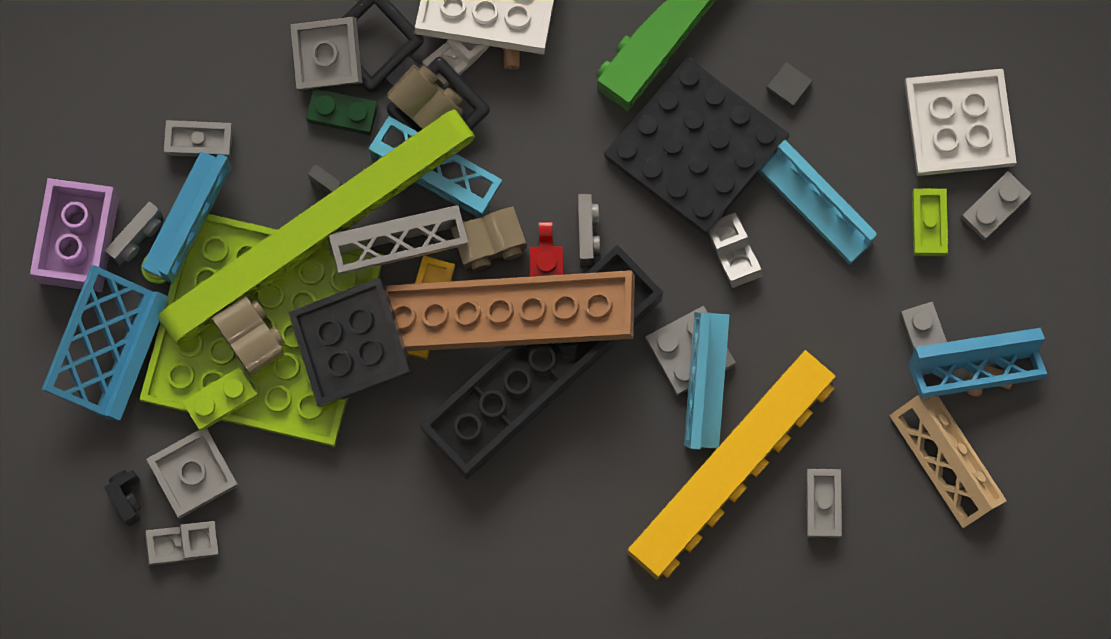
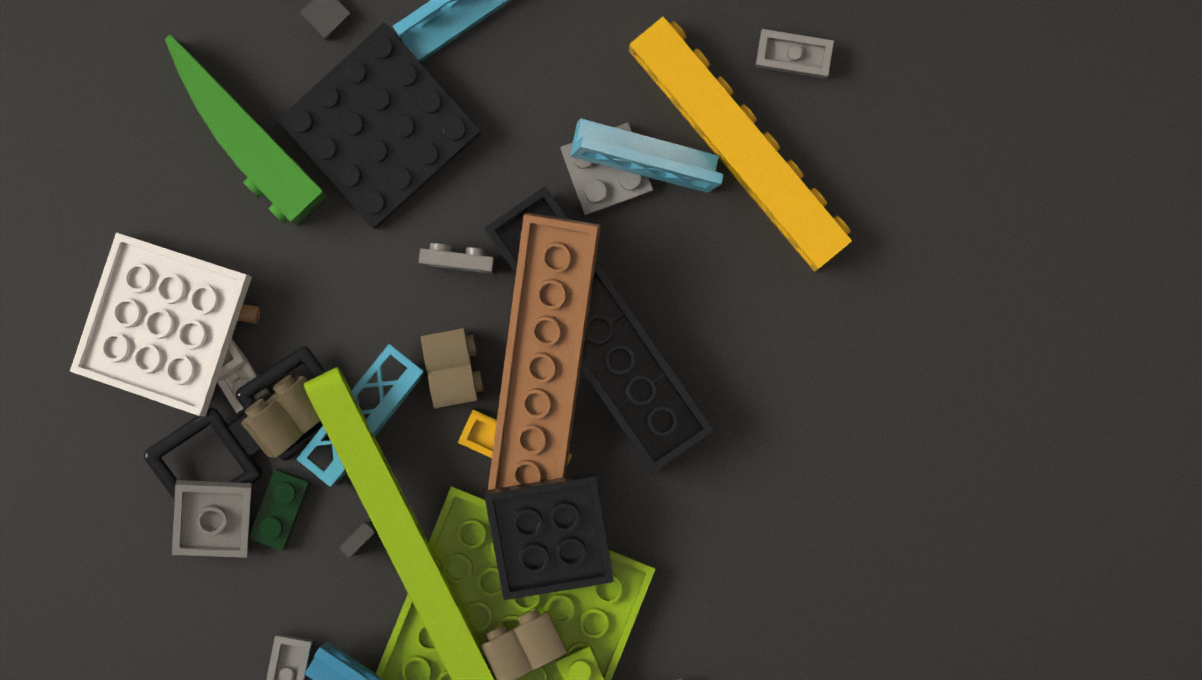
camera: 80 degrees left, 10 degrees up
light grey fence [328,205,468,275] -> none
red plate [530,222,563,277] -> none
light grey slope [708,213,762,288] -> none

